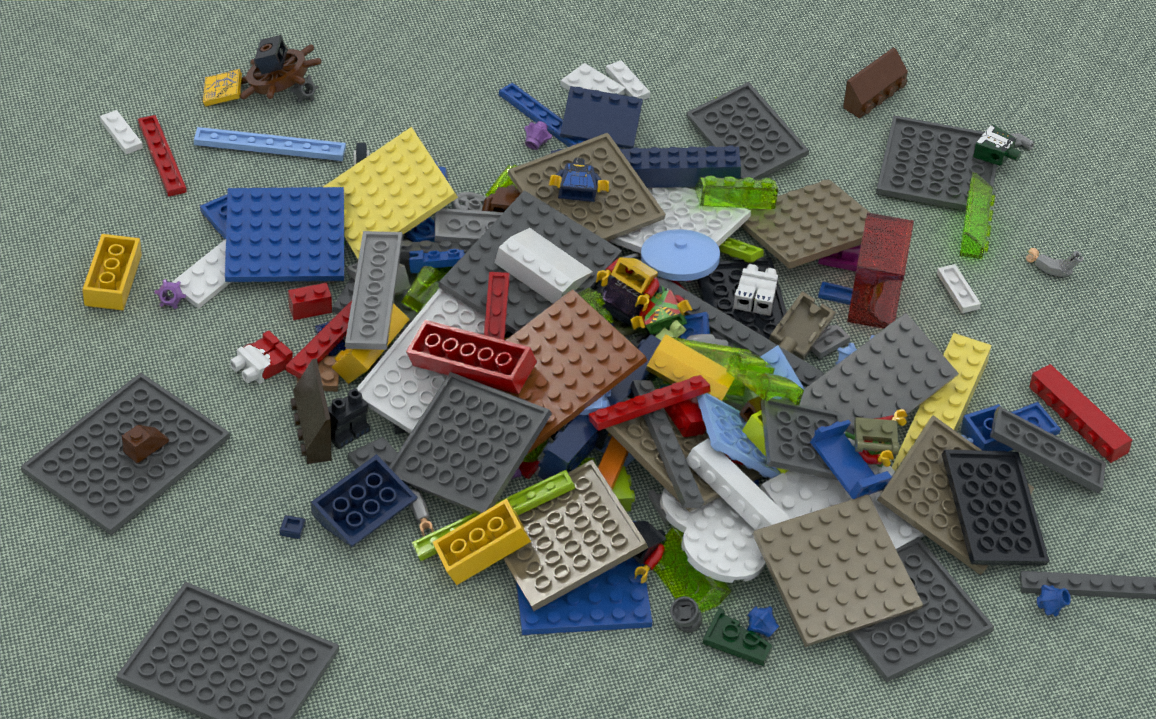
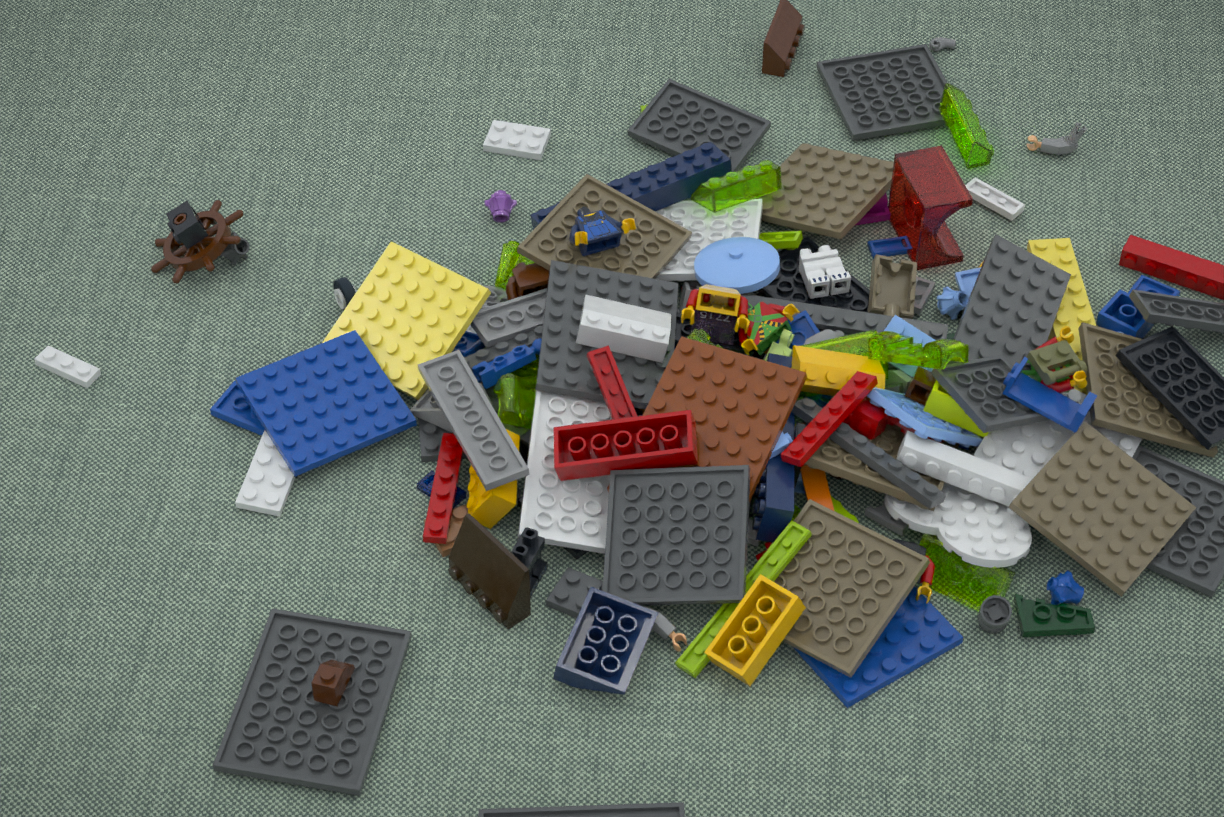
camera: 25 degrees left, 0 degrees up
yellow brick [82,234,142,310] -> none
red tile [138,115,187,197] -> none
medium lavender rock [154,279,186,309] -> none
light blue plate [194,127,346,161] -> none
yellow tile [203,69,242,106] -> none
hips [230,330,293,384] -> none
dark blue tile [279,515,306,539] -> none
red brick [288,283,332,320] -> none
blue tile [499,83,584,147] -> none
dark blue slope [560,86,643,149] -> none
white plate [606,60,650,100] -> none
dark green torso [973,124,1022,166] -> none

